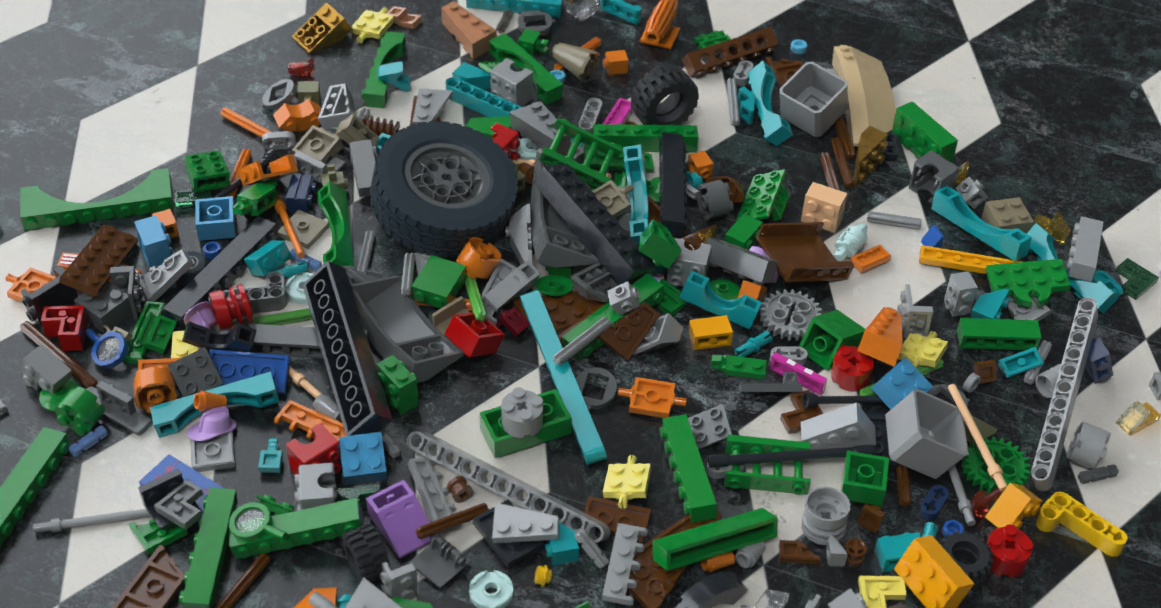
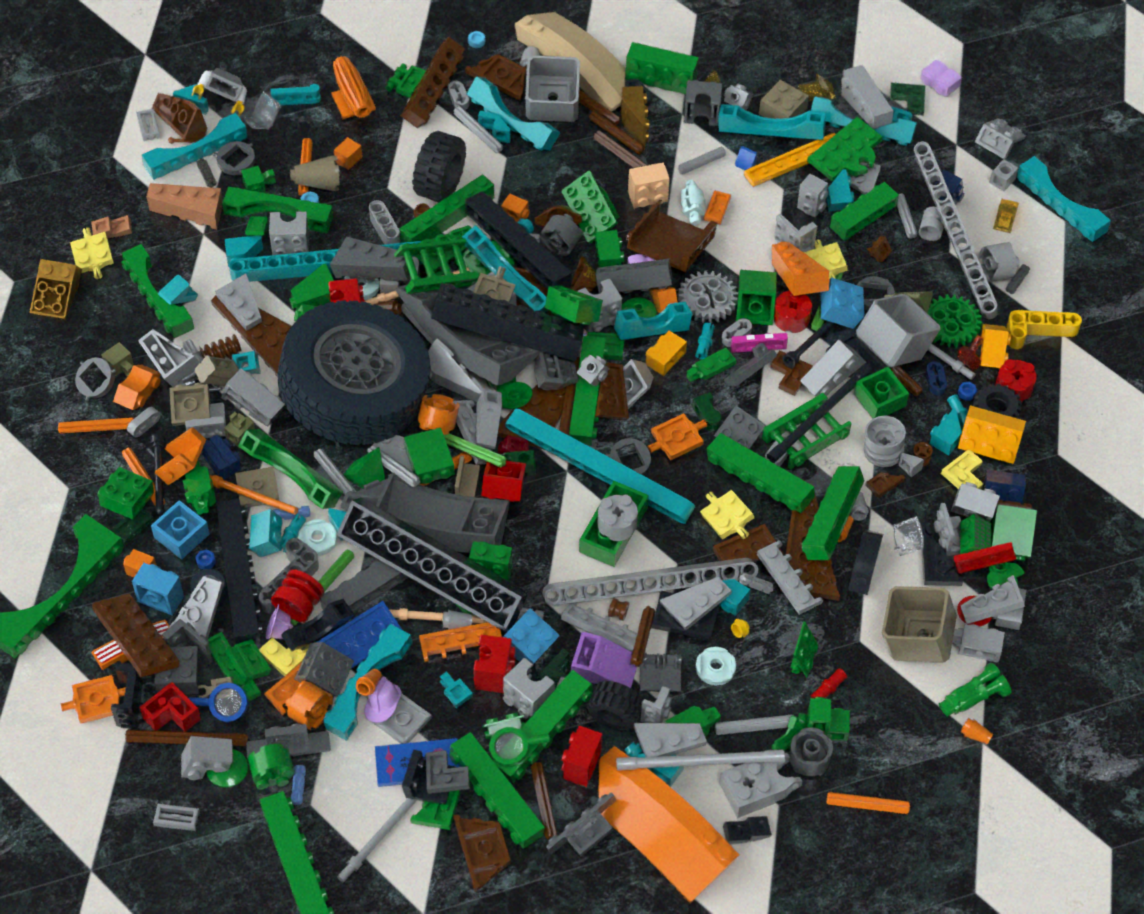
camera: 40 degrees left, 10 degrees up
clear red piece [288,58,314,77] -> none
light grey axle [553,317,611,365] -> none
dark pink plate [603,98,633,125] -> none
reddish brown tile [857,504,885,534] -> none
light nougat bar [948,384,1007,491] -> none
light grey tile [963,373,981,393] -> none
teal slope [997,347,1044,378] -> none
none -> green slope [343,447,385,489]
none -> dark green leg [501,450,536,475]
none -> red brick [561,726,602,787]
none -> dark green leg [692,392,721,432]

